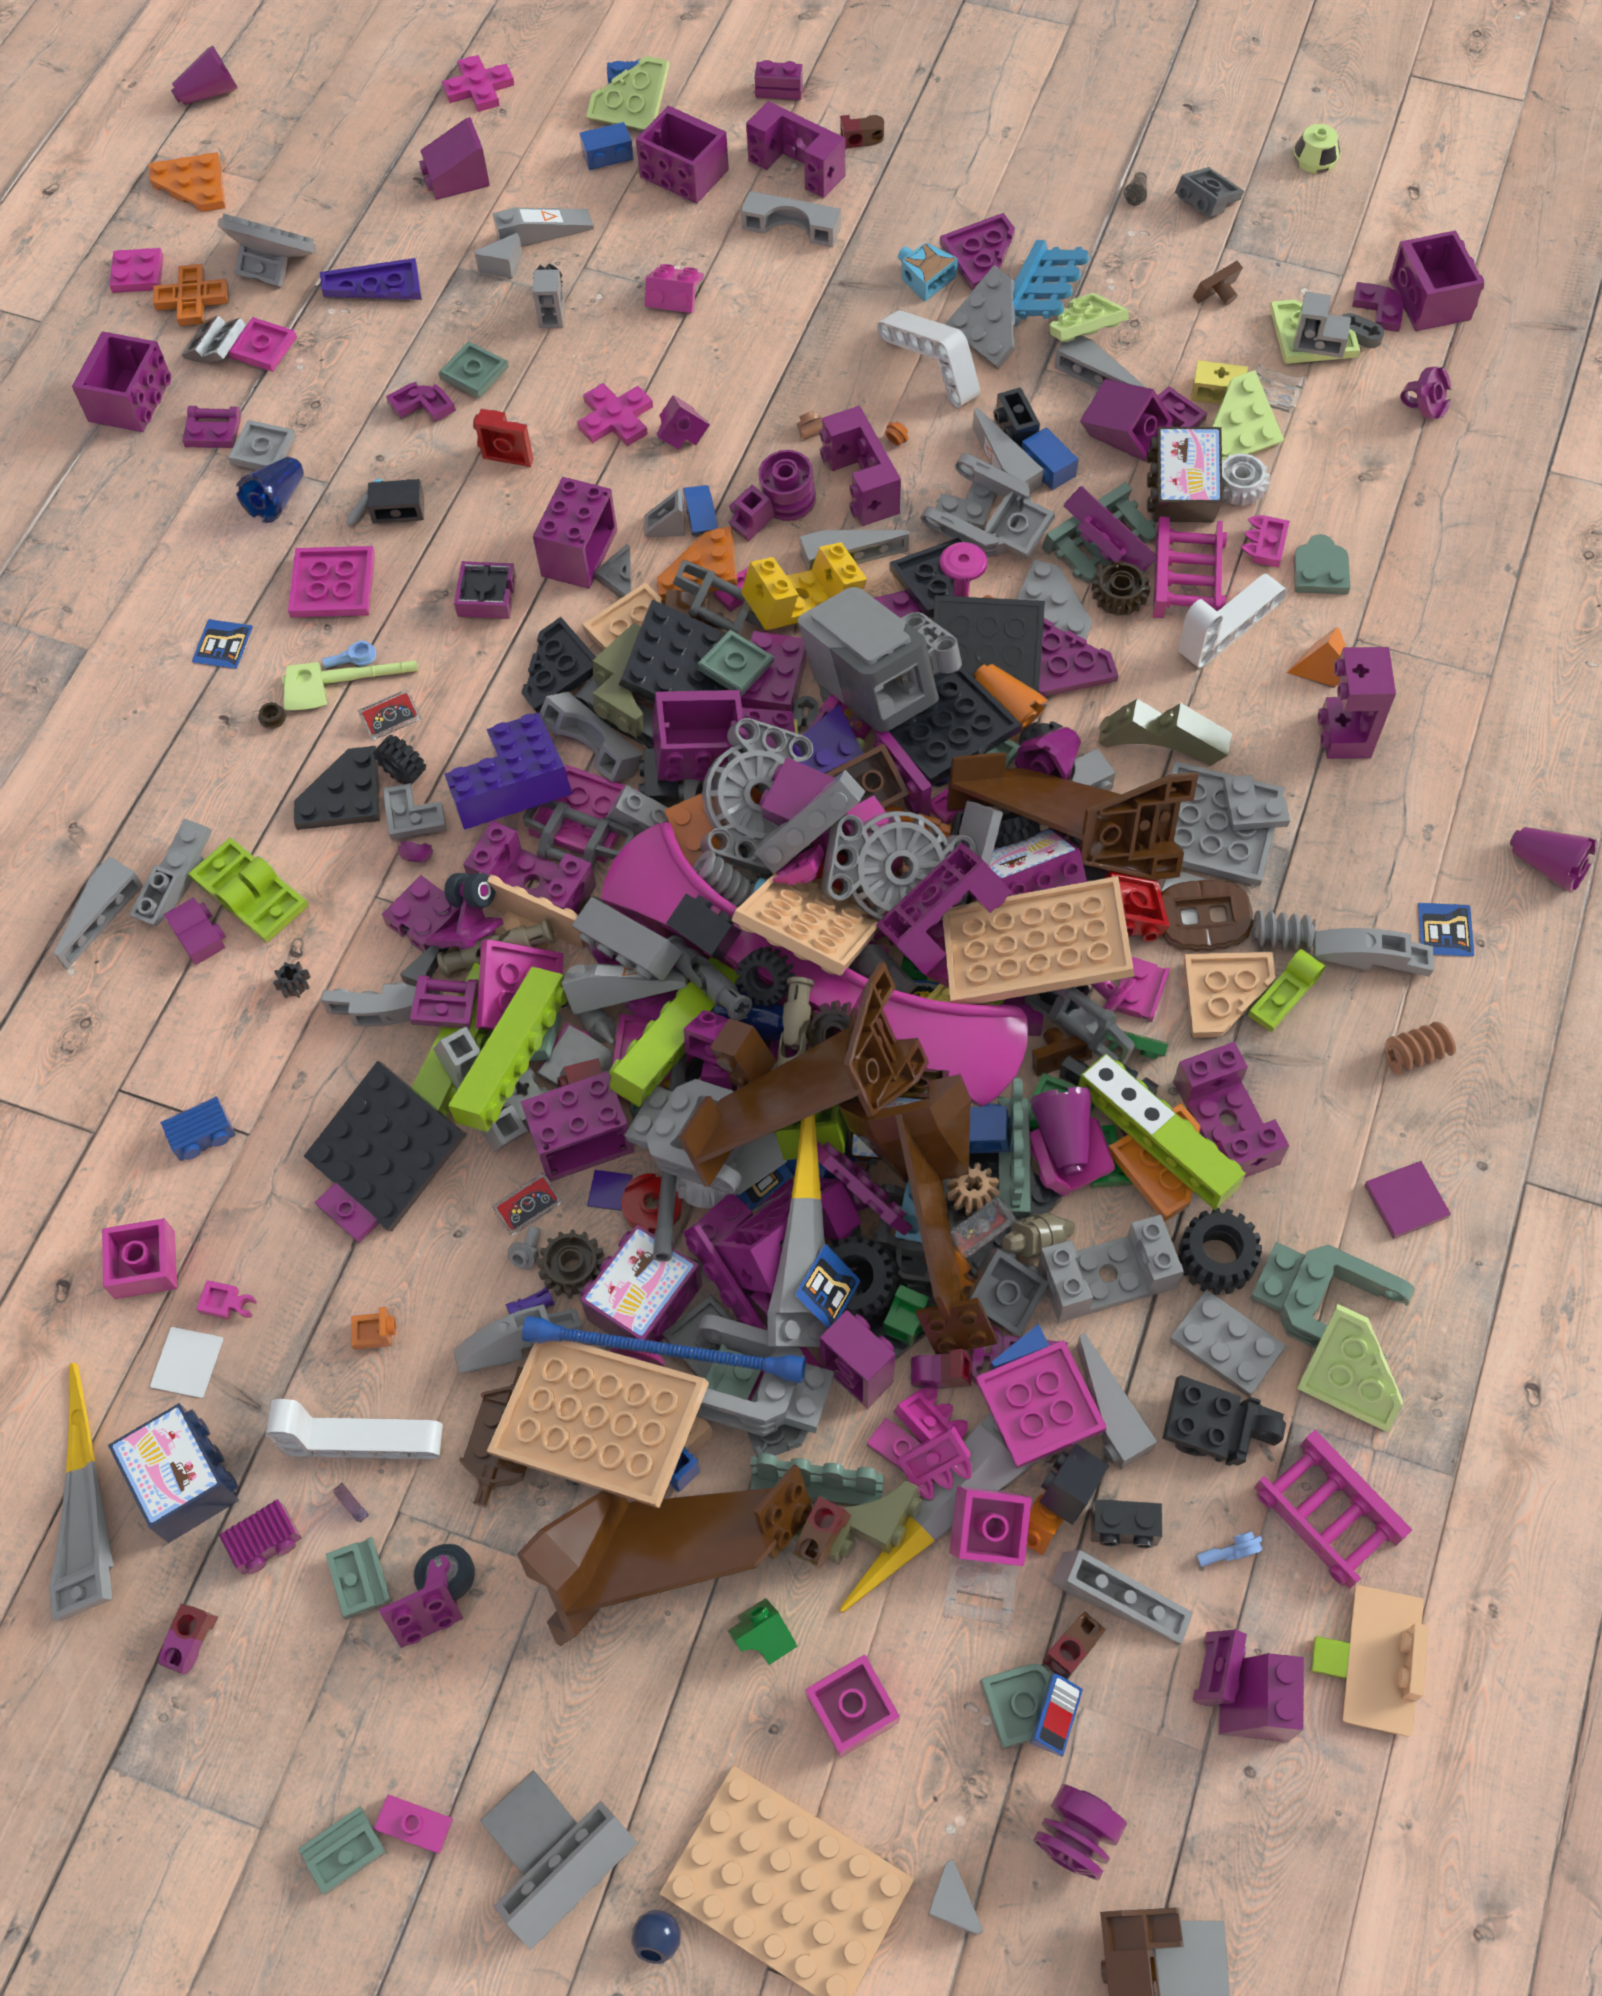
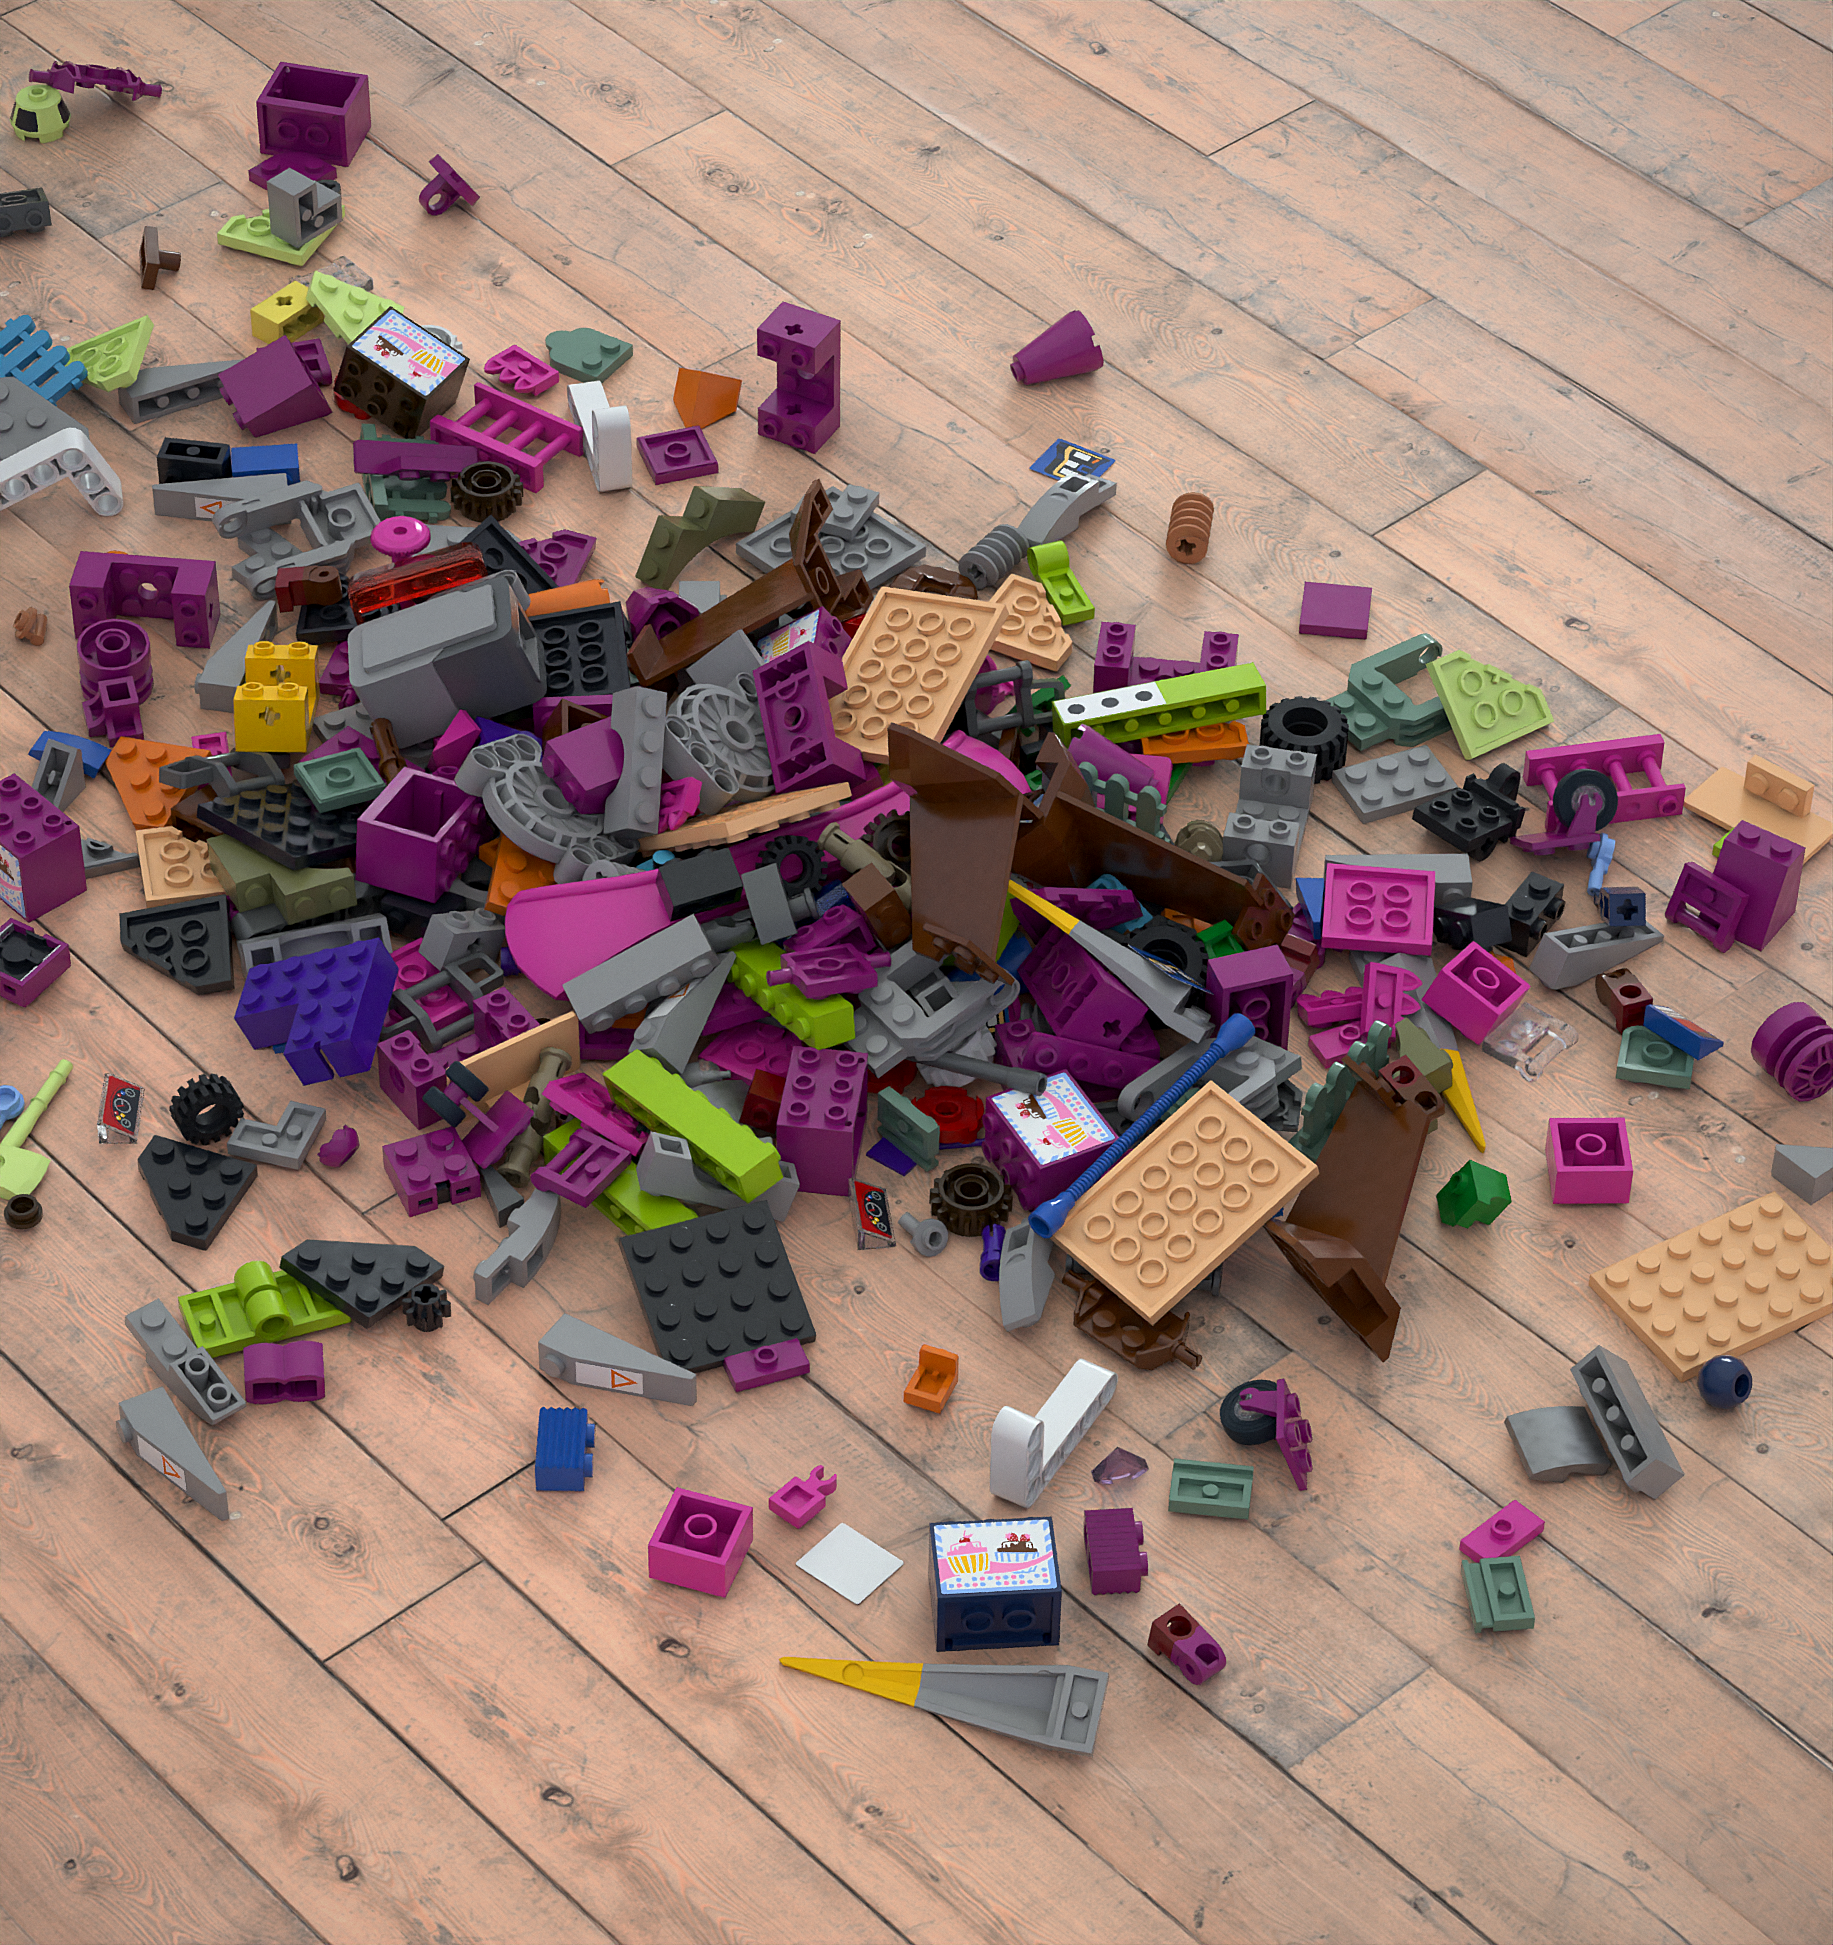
camera: 65 degrees left, 20 degrees down
none -> magenta plate [29,60,162,101]
none -> leg [275,565,343,613]
none -> black plate [279,1239,445,1329]
none -> clear red windscreen [347,542,489,626]
none -> reddish brown pin [369,718,408,786]
none -> dark pink slope [427,709,481,773]
none -> light grey slope [538,1313,697,1406]
none -> magenta tile [636,426,719,485]
none -> dark grey slope [741,863,798,945]
none -> magenta plate [766,943,891,1000]
none -> sand green plate [877,1086,940,1172]
none -> plate [1509,769,1618,855]
none -> dark blue piece [1594,887,1646,927]

